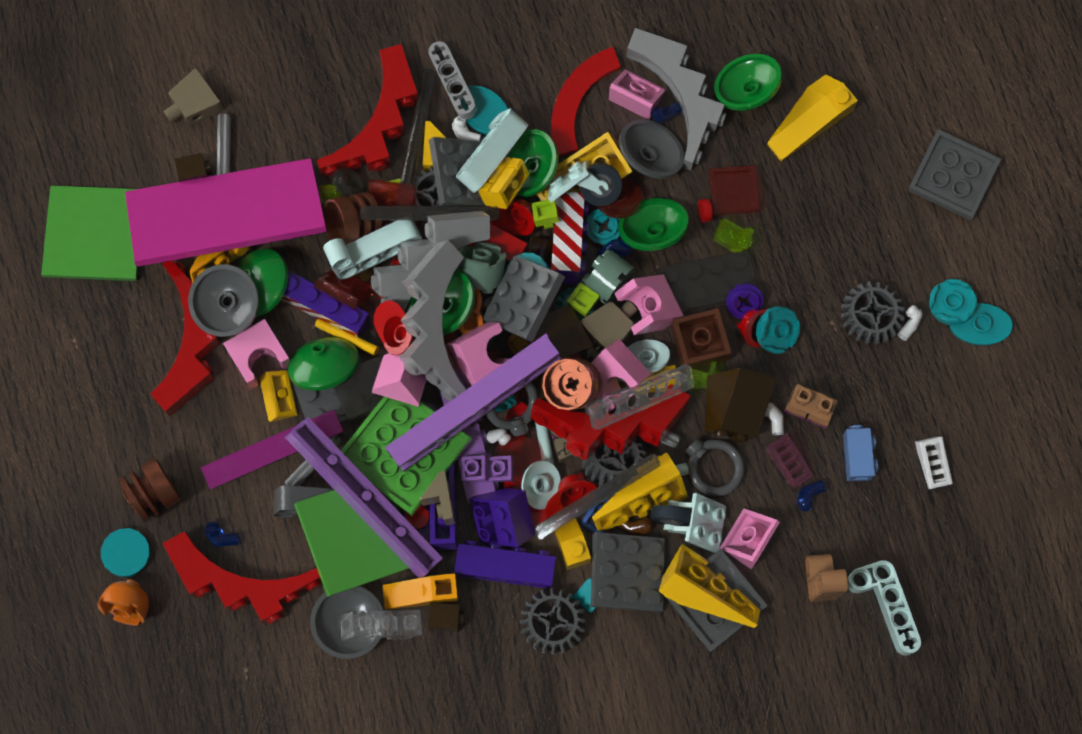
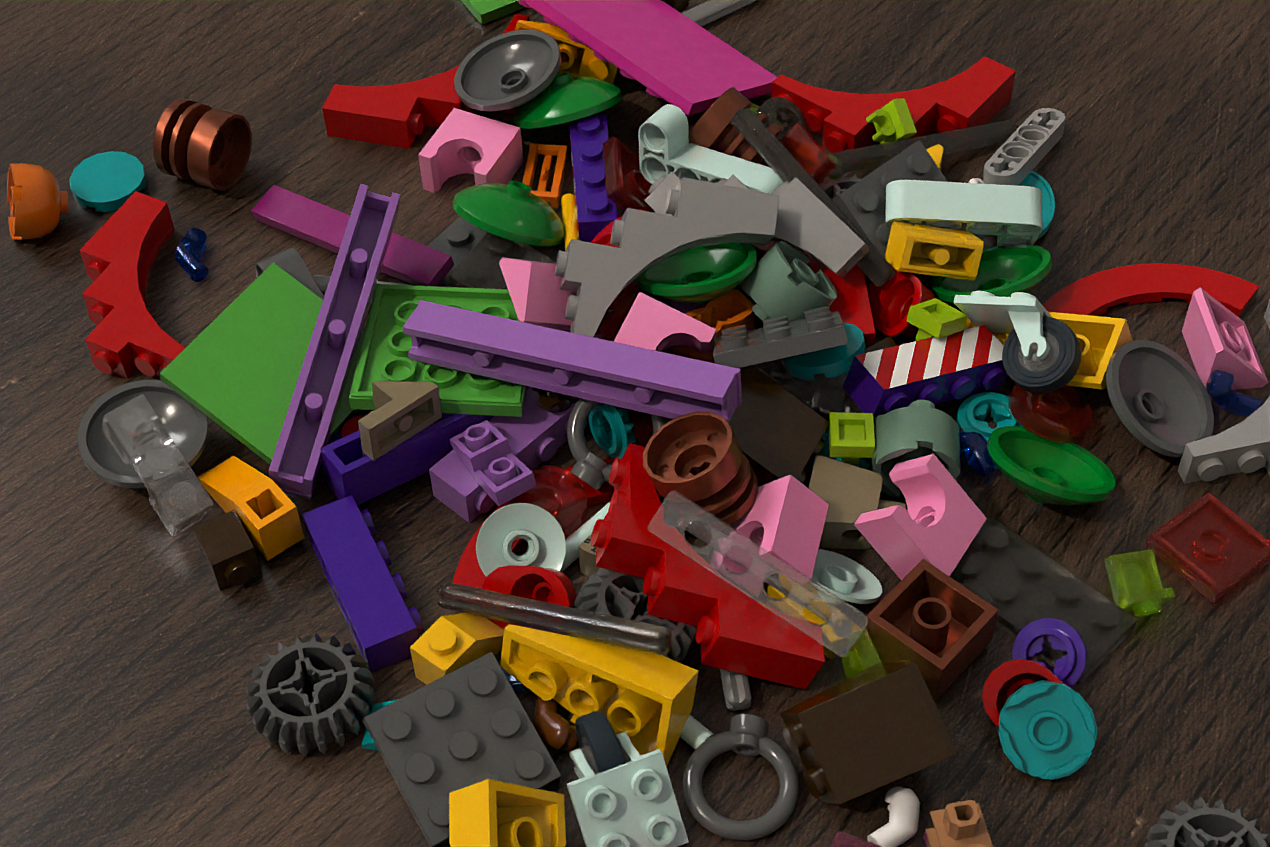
camera: 60 degrees right, 25 degrees down
yellow slope [259,370,297,422] -> none
dark purple slope [470,488,535,547] -> none
white arm [486,428,511,446] -> none
red tile [698,199,713,223] -> none
none -> orange tile [522,144,568,208]
none -> lime tile [866,98,917,150]

